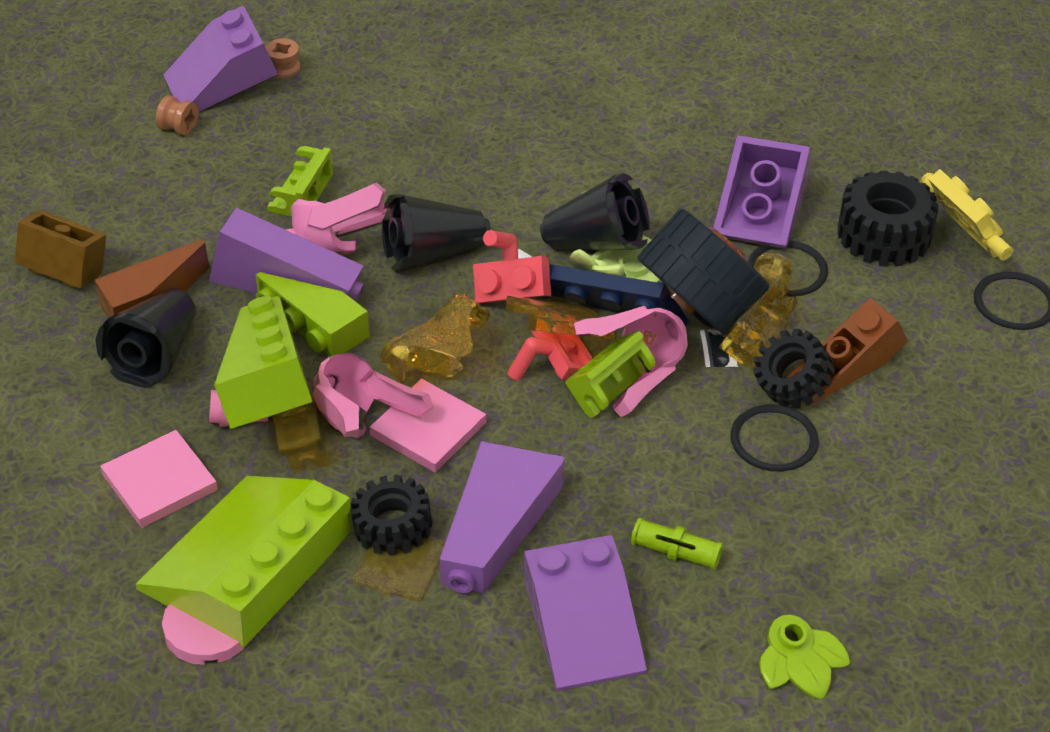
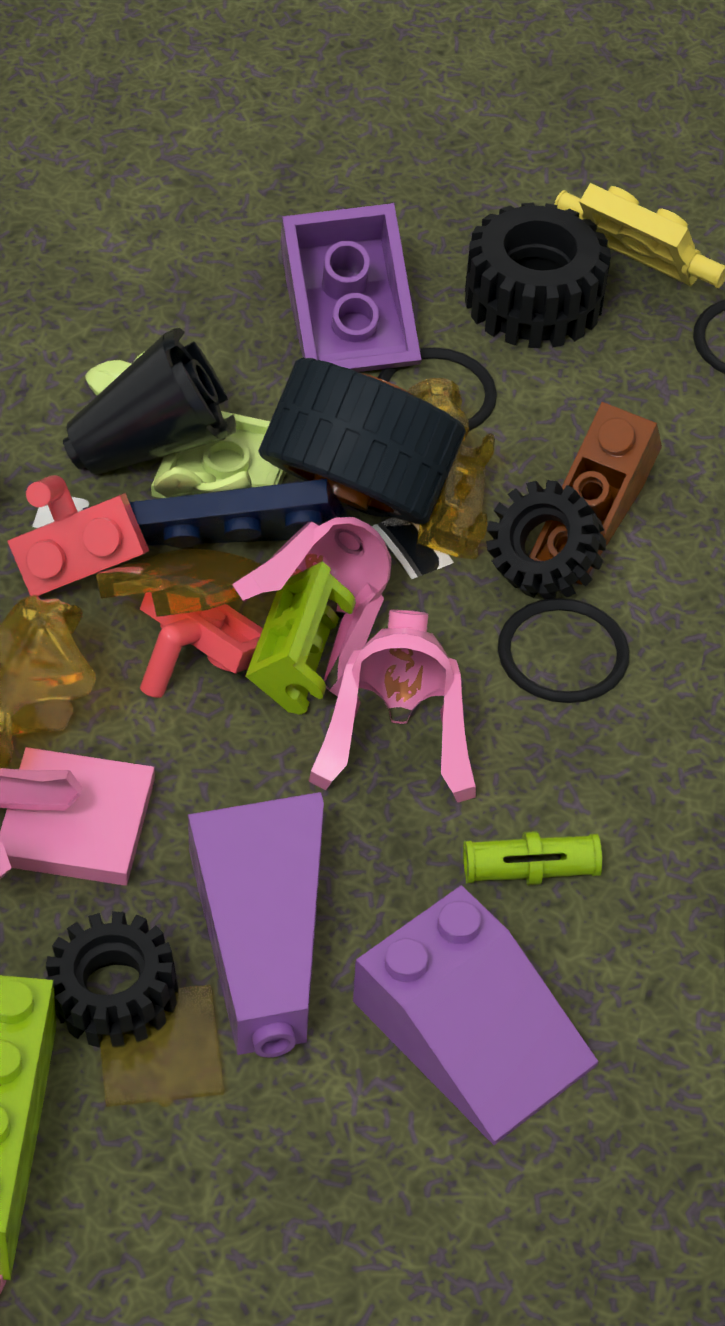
camera: 30 degrees left, 5 degrees up
none -> bright pink piece [309,610,476,803]

